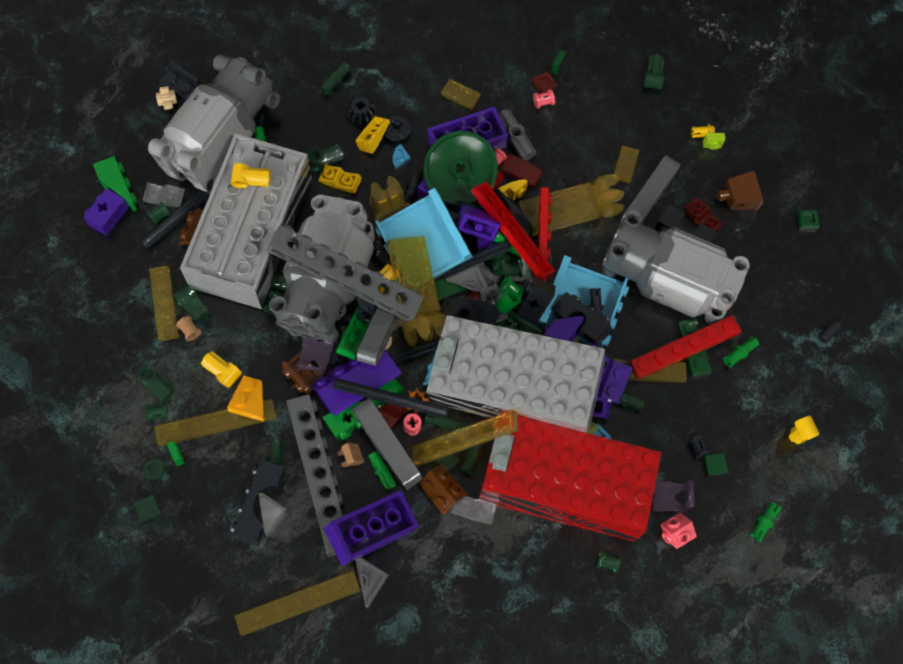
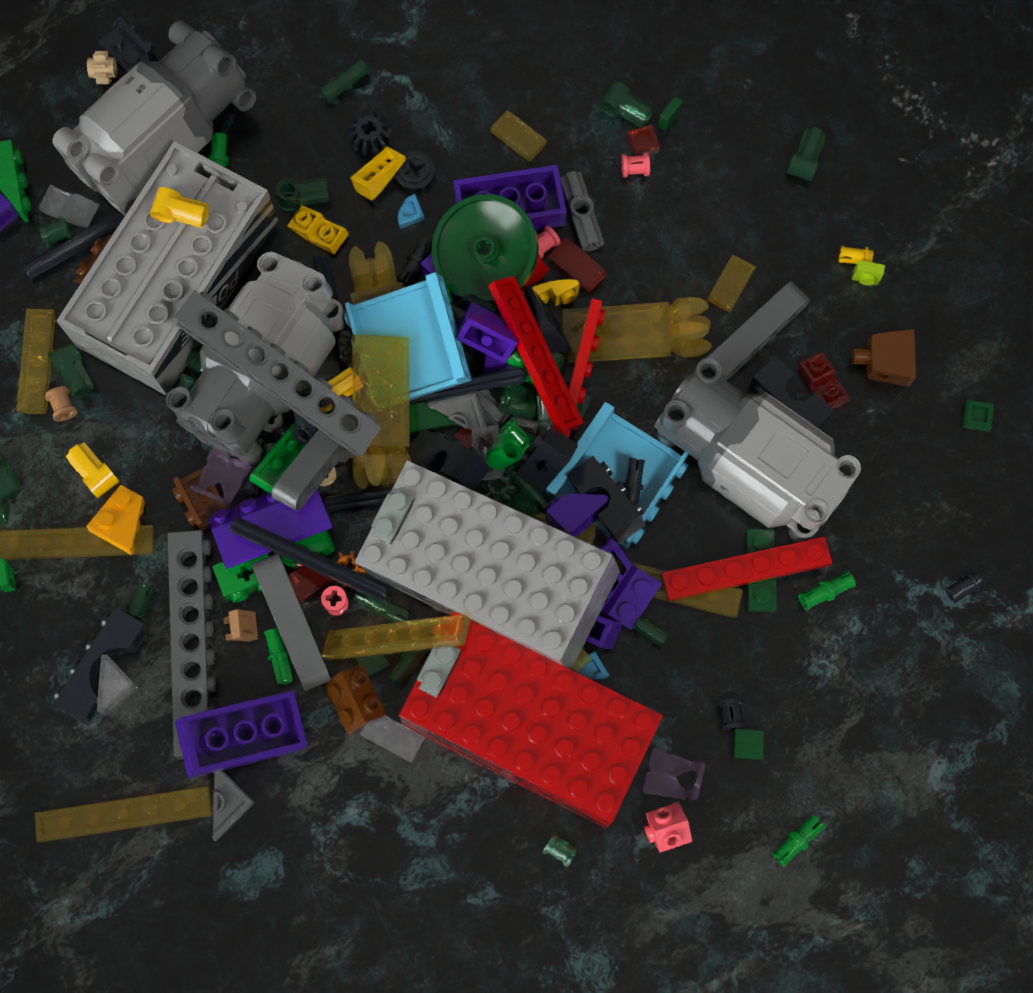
camera: 15 degrees right, 5 degrees up
yellow piece [789,416,819,444] -> none
none -> clear green piece [599,82,654,128]

